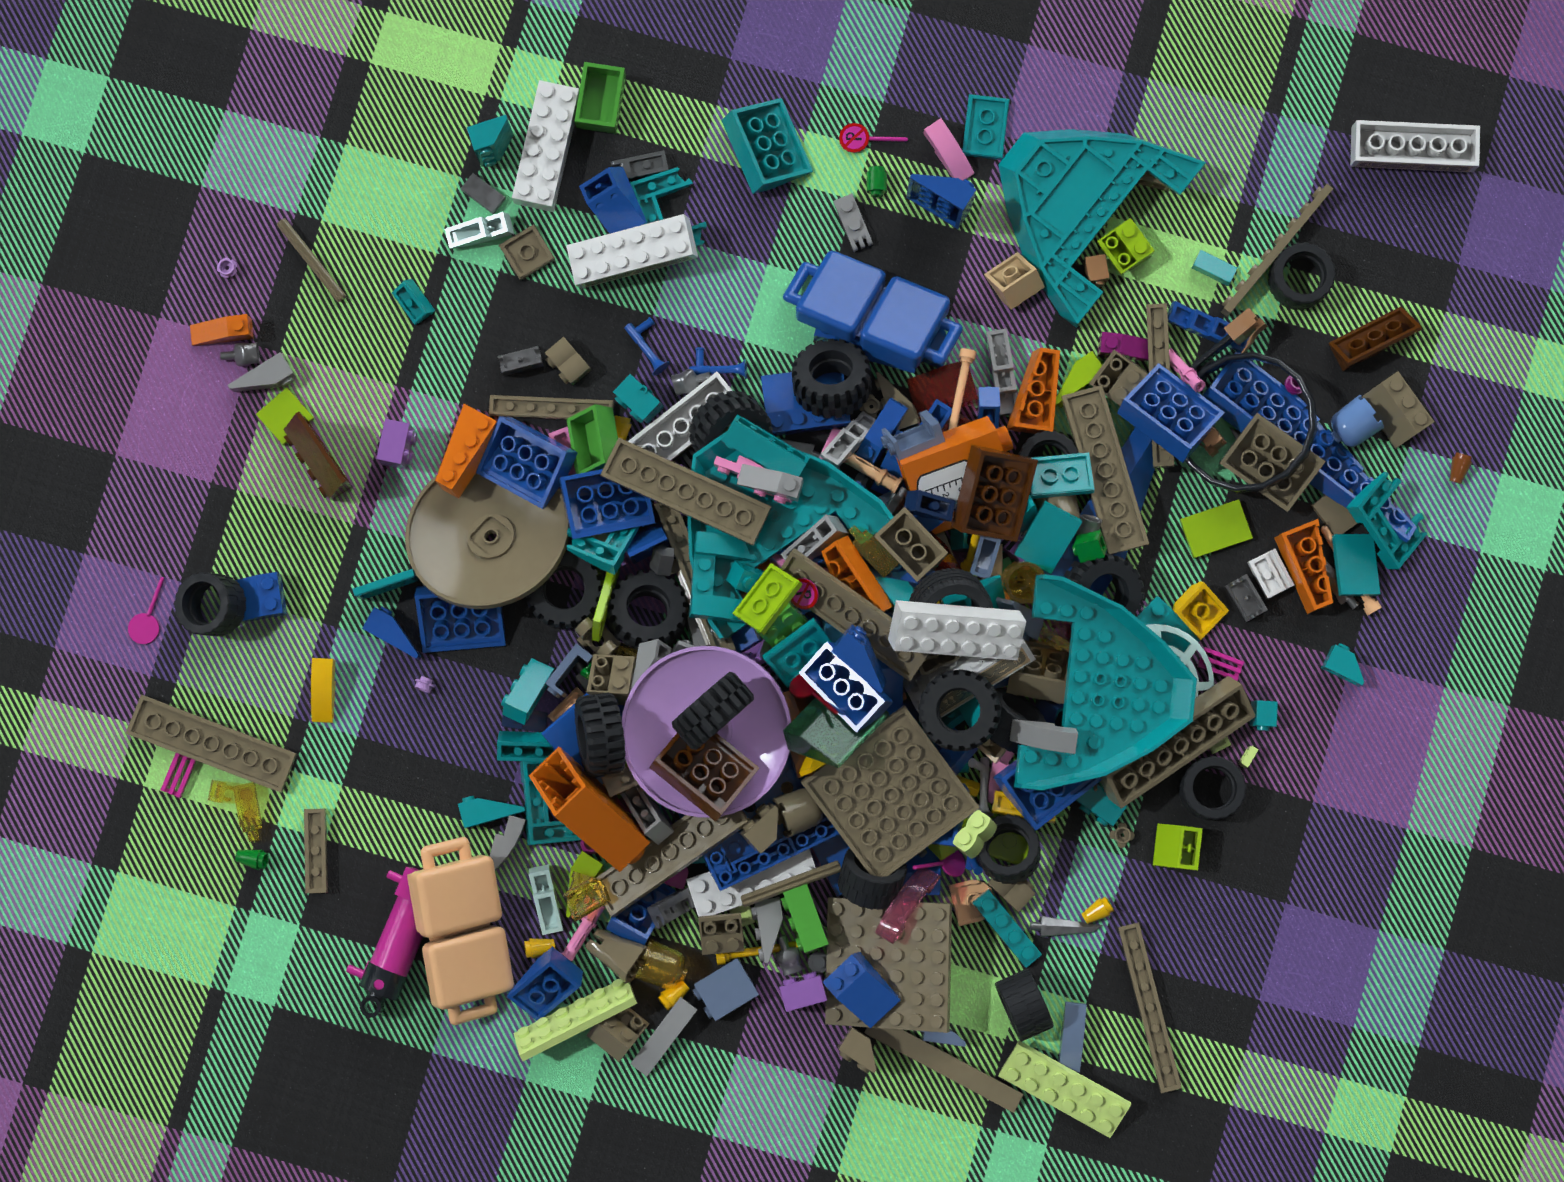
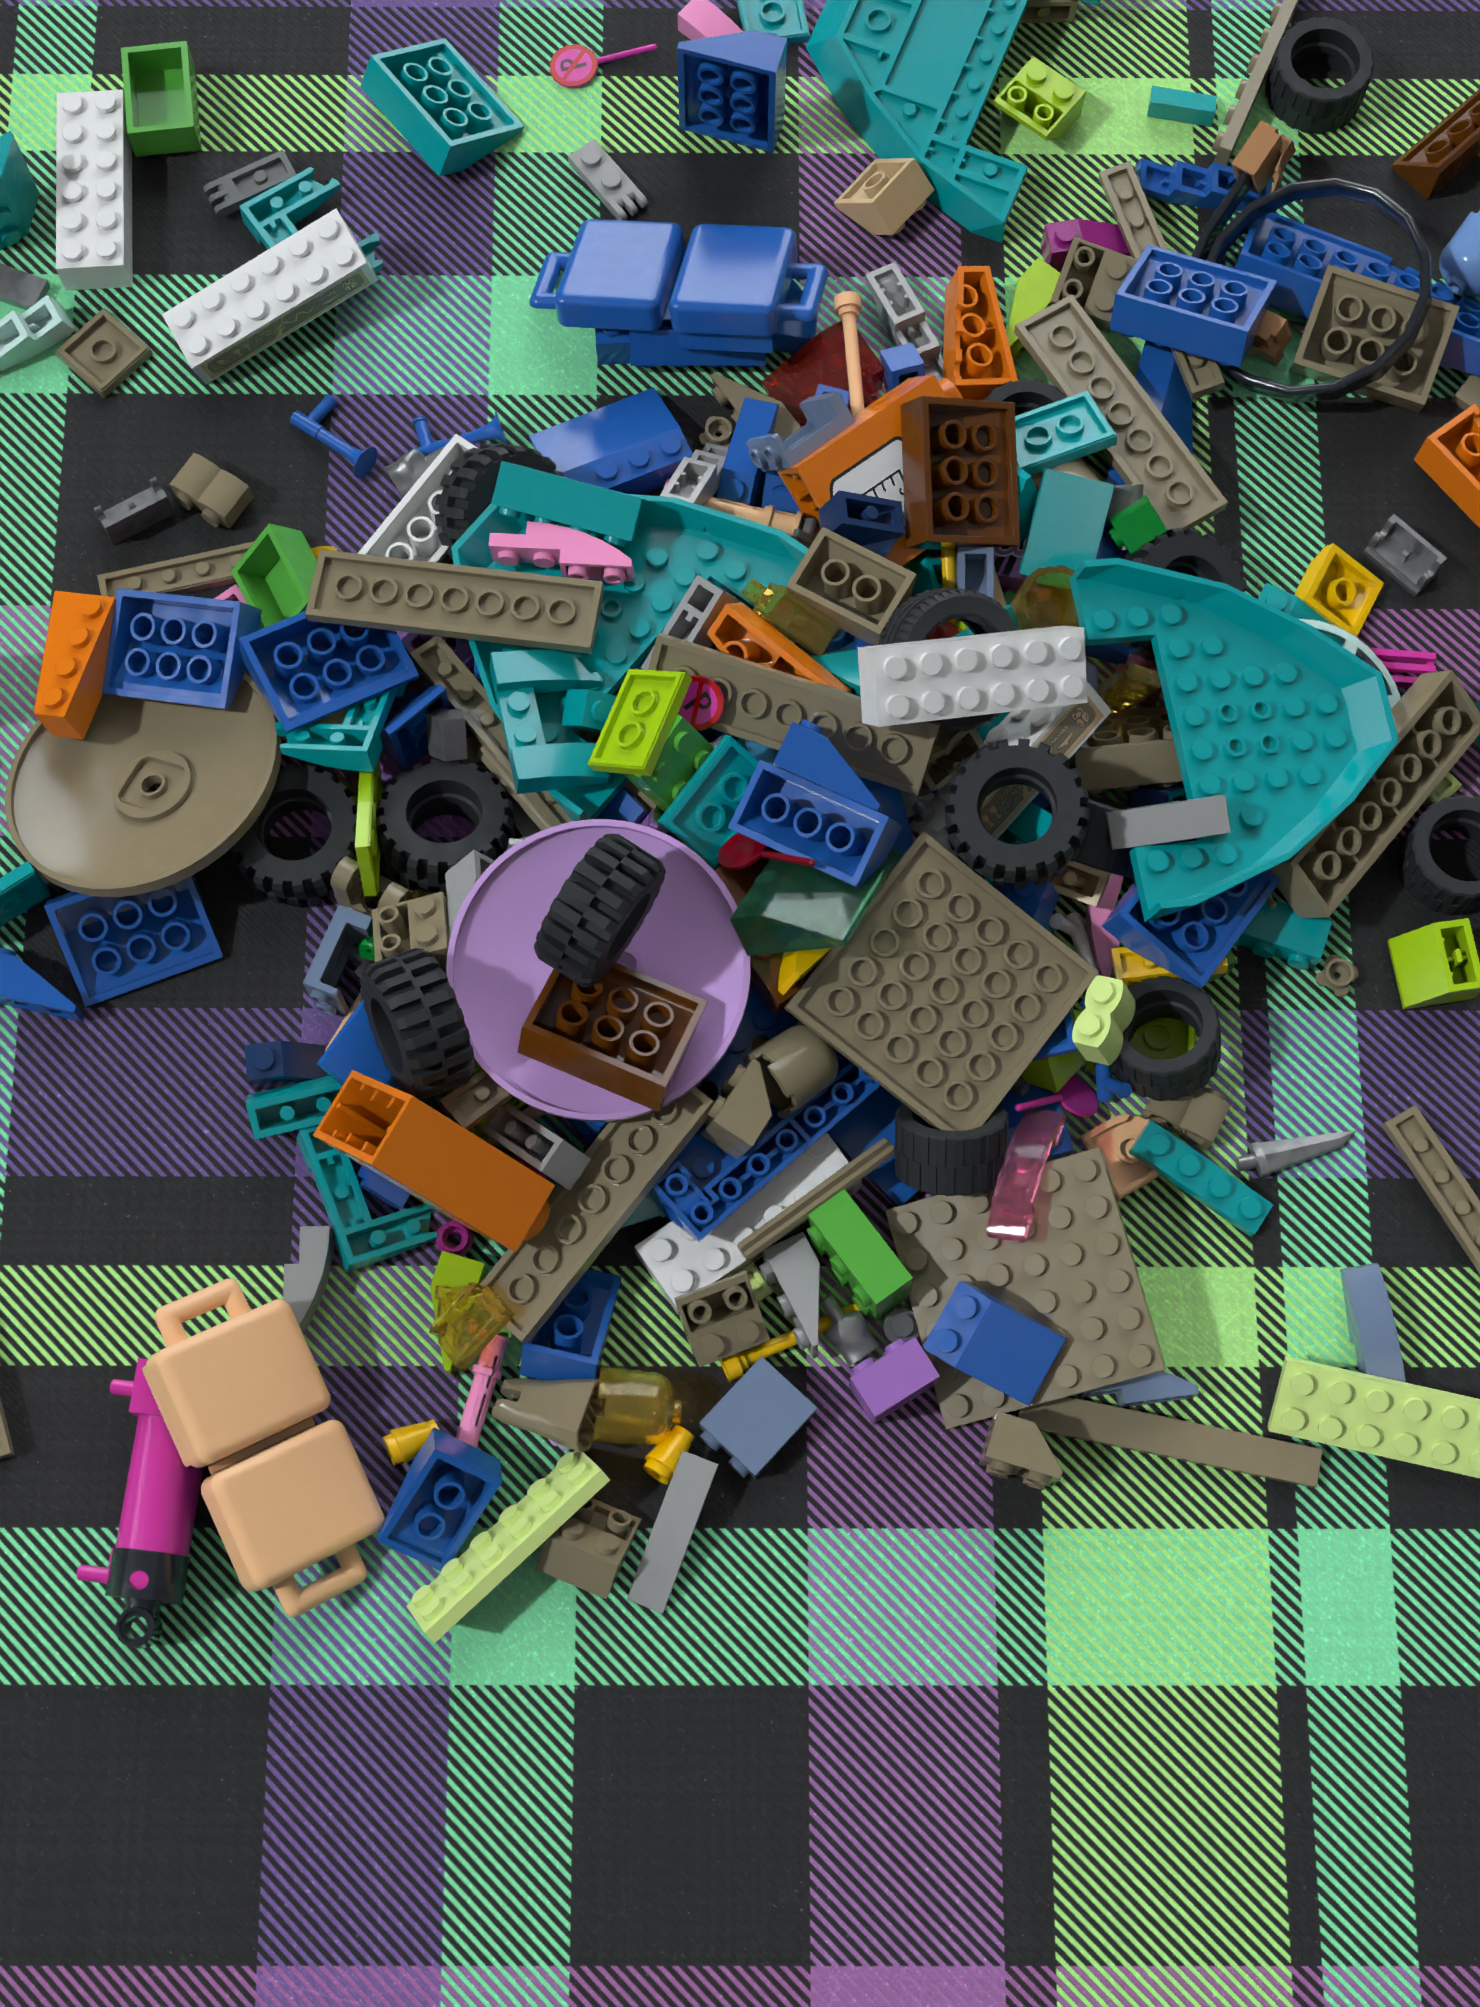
camera: 20 degrees left, 10 degrees down
lavender plate [415,676,435,693] -> none
teal slope [458,795,526,828] -> none
teal brick [501,658,554,725] -> none
light aqua slope [529,864,563,935] -> none
blue slope [579,167,647,234] -> none
teal brick [613,374,665,424] -> none
flat silver hinge [647,887,695,929] -> none
dark pink tile [664,867,689,889] -> none
light grey slope [737,464,804,502] -> none
black tyre [792,339,872,418] -> none
green brick [866,166,887,198] -> none
black tyre [995,969,1054,1041] -> none
yellow cone [1081,897,1114,924] -> none
medium nougat brick [1083,254,1109,287] -> none
bright pink pin [1169,348,1206,392] -> none
lime tile [1180,499,1253,559] -> none
white plate [1247,549,1294,599] -> none
magenta plate [1285,376,1302,395] -> none

